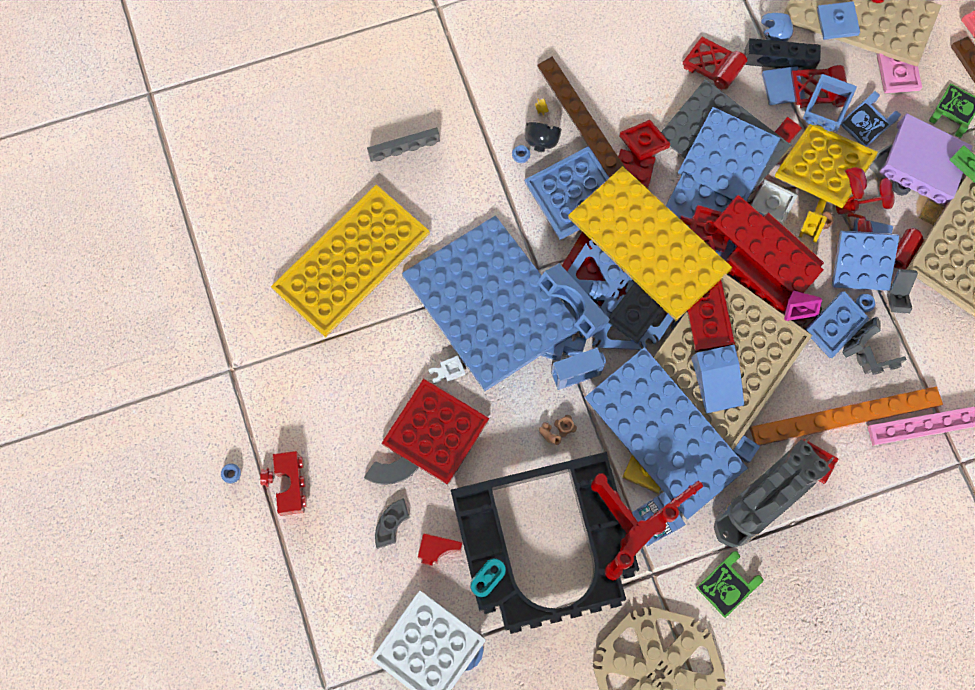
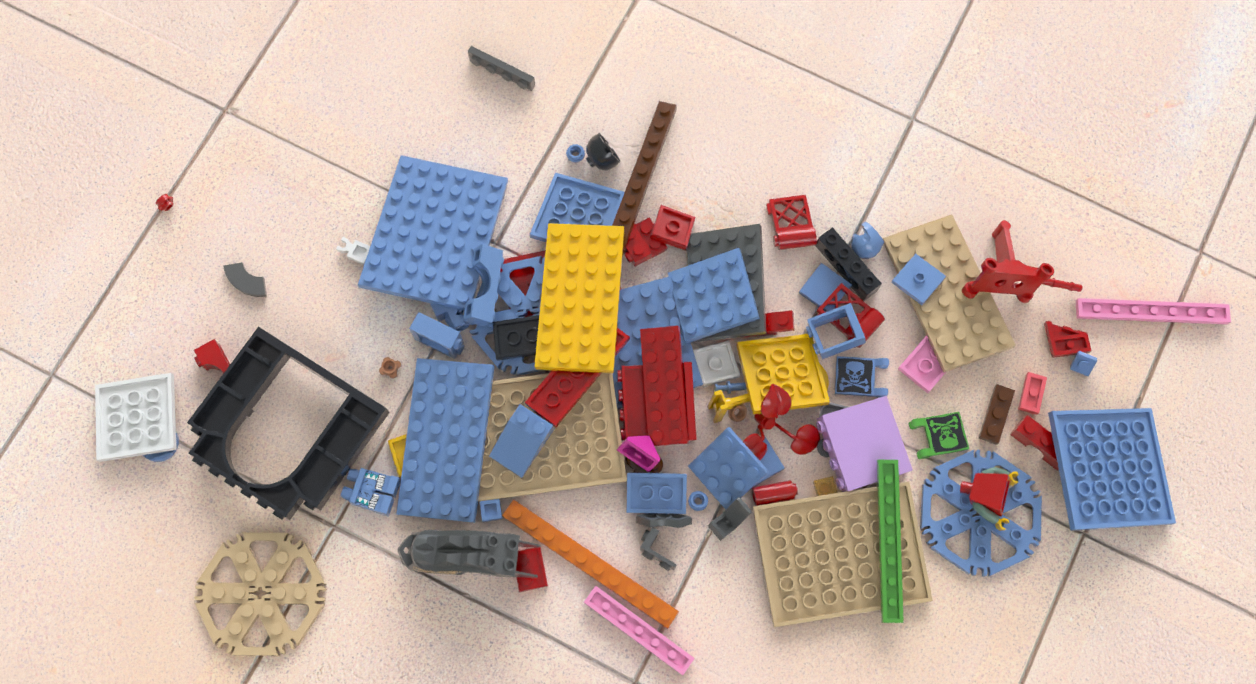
camera: 45 degrees right, 0 degrees up
medium blue plate [221,464,241,484] -> none
yellow plate [271,184,430,338] -> none
red arch [273,451,307,516] -> none
dark grey tile [375,498,410,549] -> none
red plate [381,378,489,485] -> none
teal plate [470,559,506,597] -> none
yellow plate [535,98,549,116] -> none
nougat arm [539,422,562,445] -> none
medium blue plate [588,281,604,300] -> none
red piece [591,474,703,580] -> none
red plate [680,205,729,252] -> none
flag [696,551,764,618] -> none
none -> medium blue piece [714,381,747,394]

